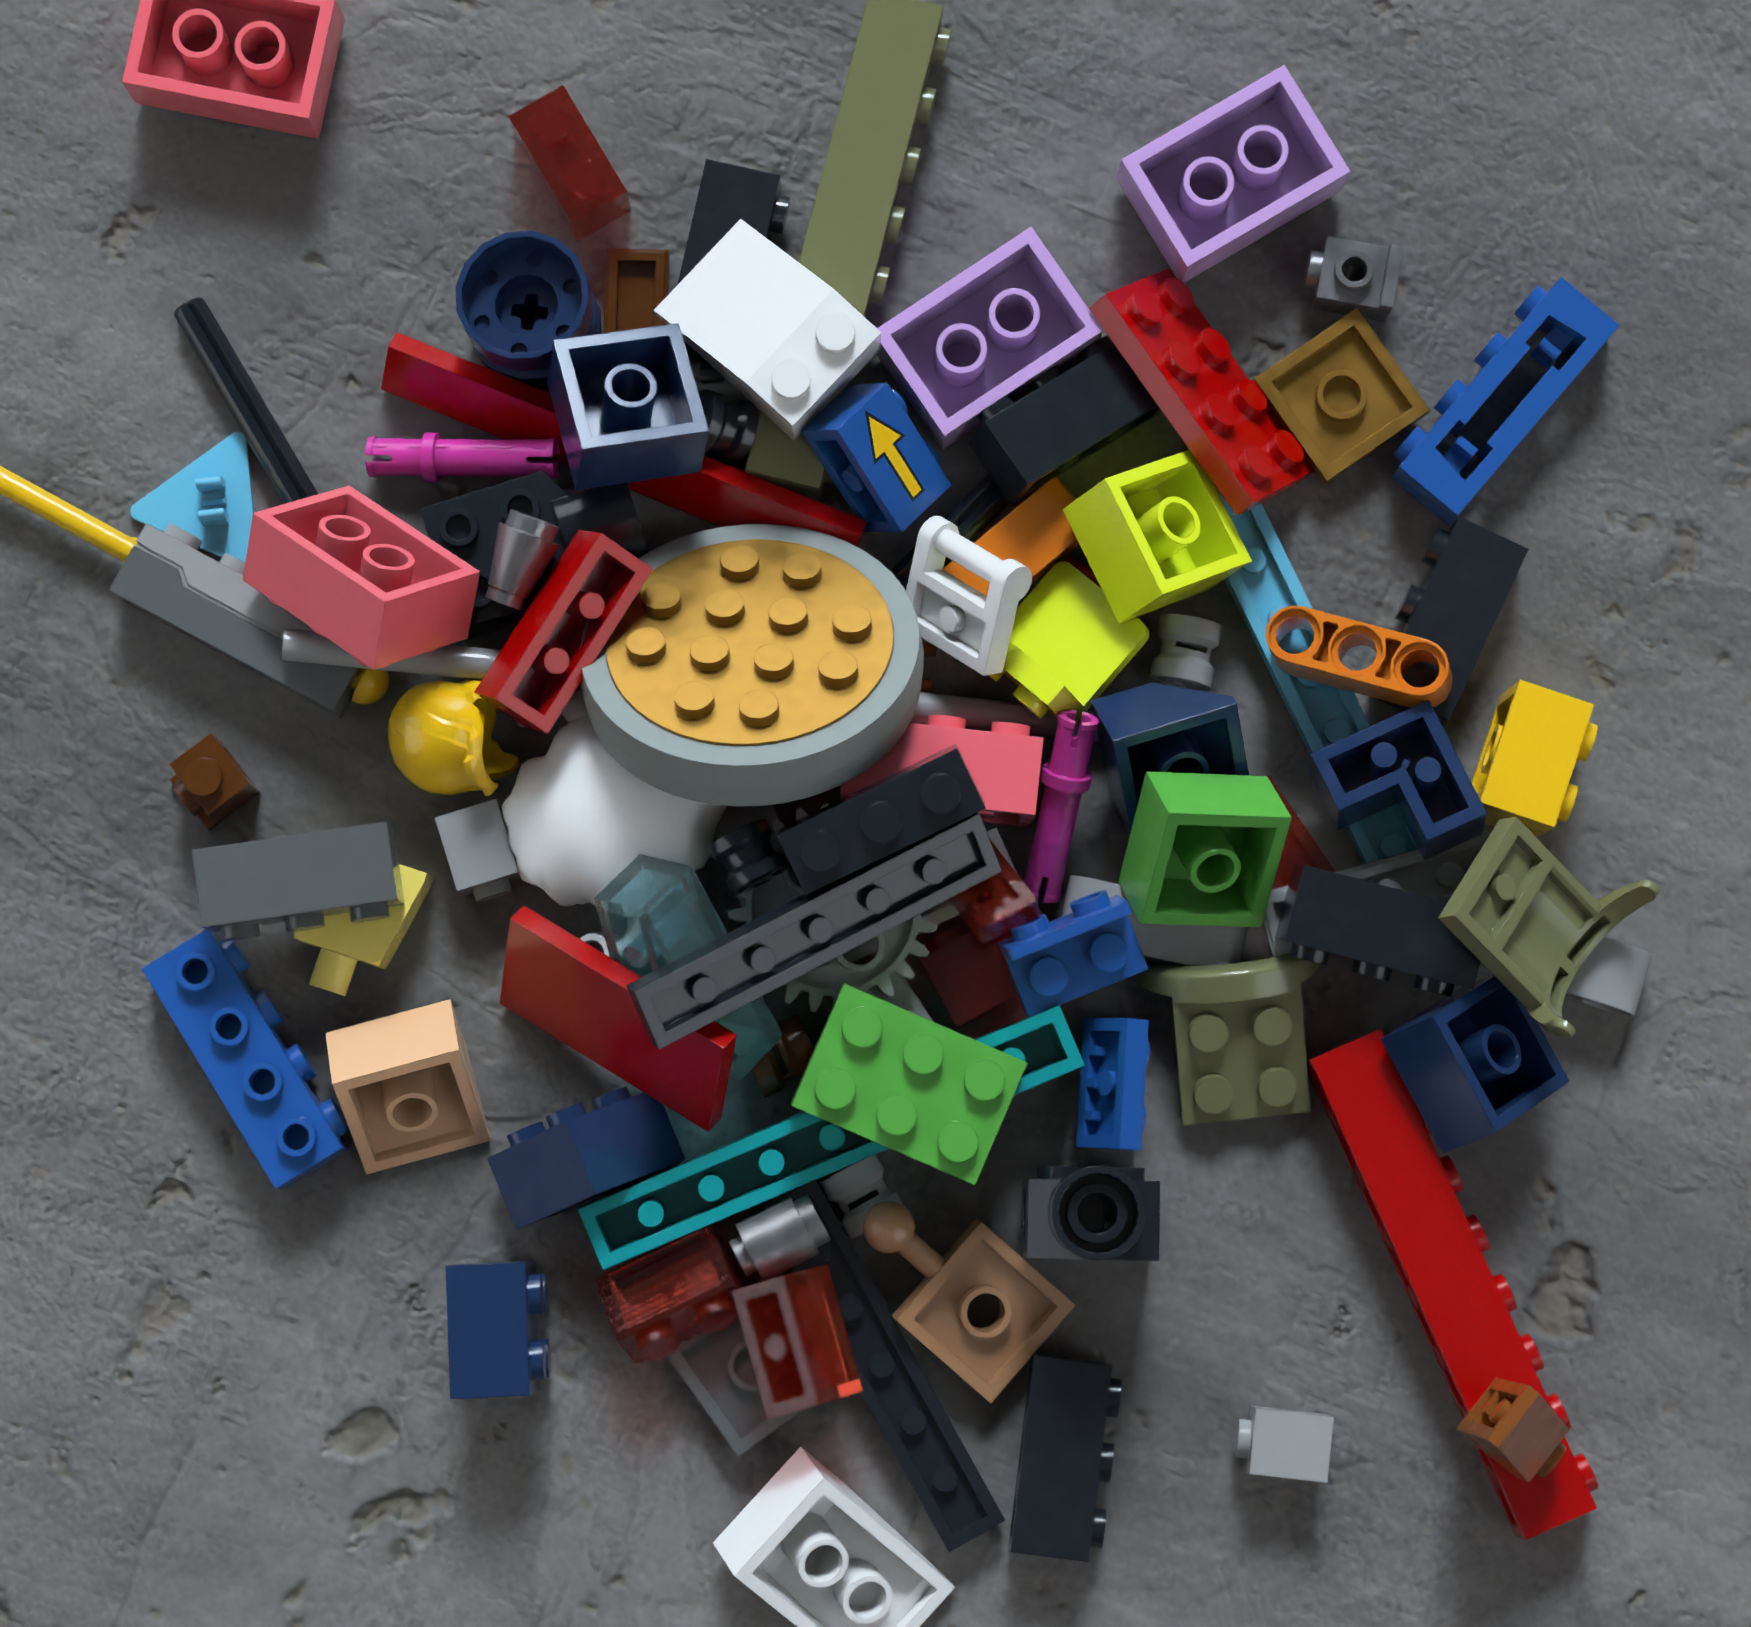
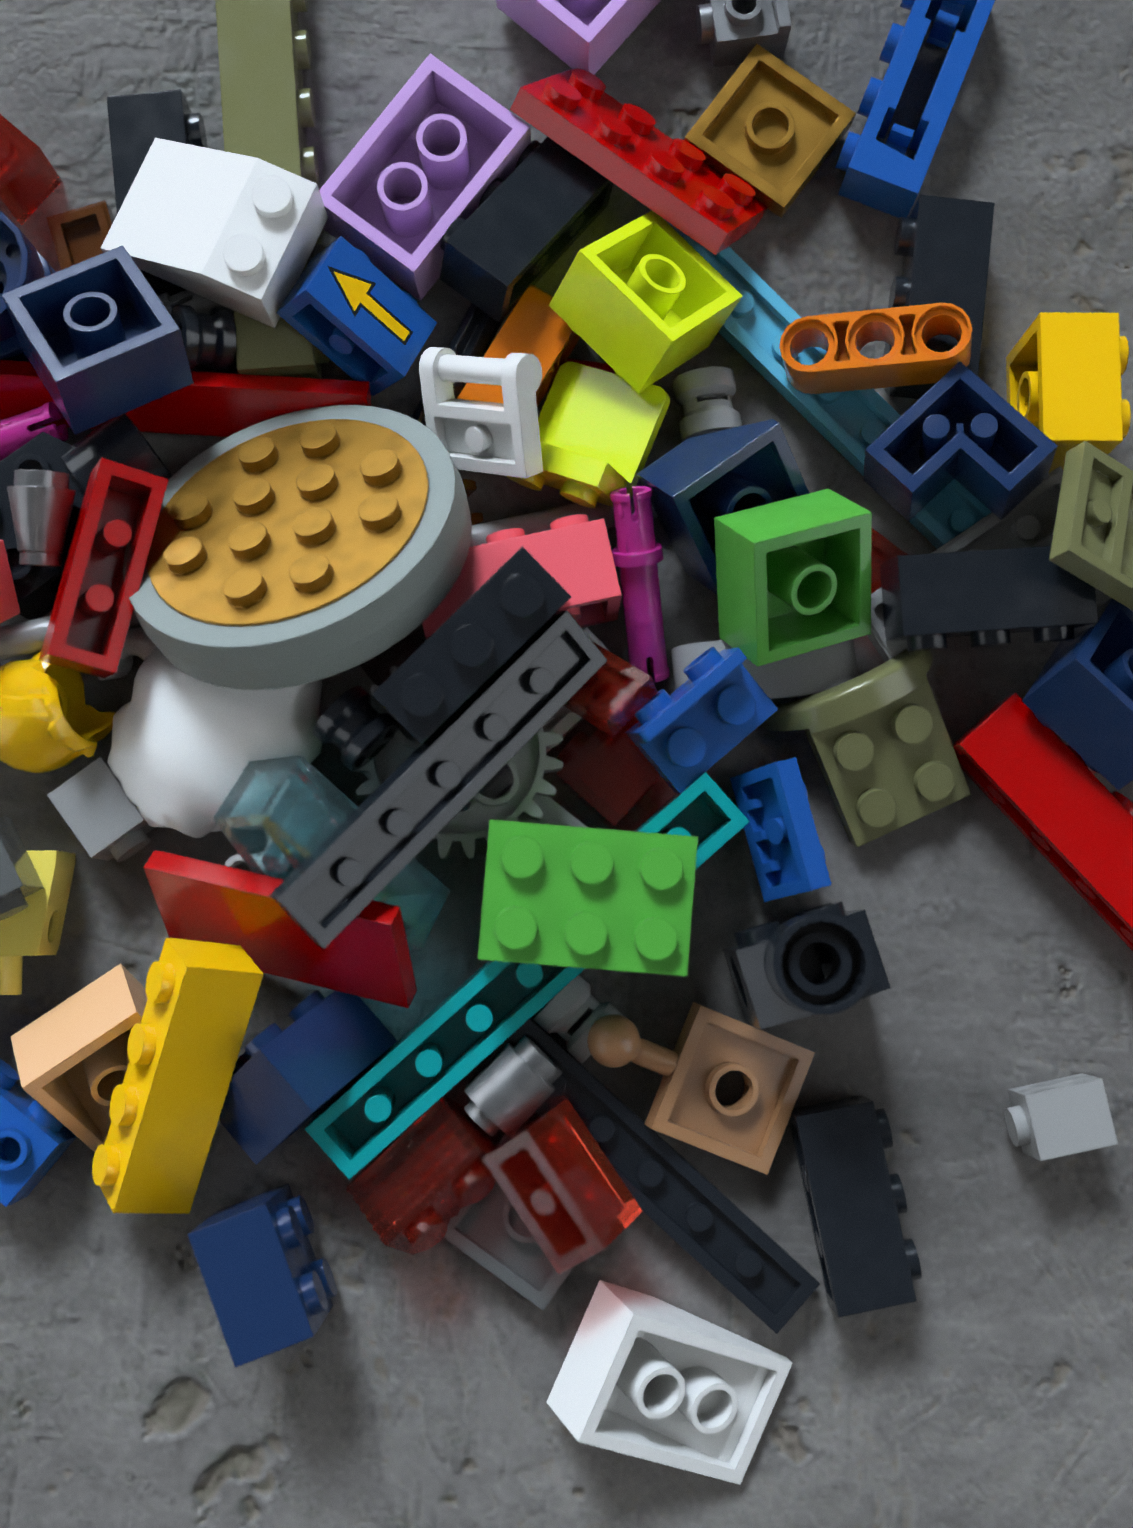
camera: 15 degrees left, 0 degrees up
reddish brown wheel [739,1014,814,1098] -> none
none -> yellow brick [92,938,263,1214]

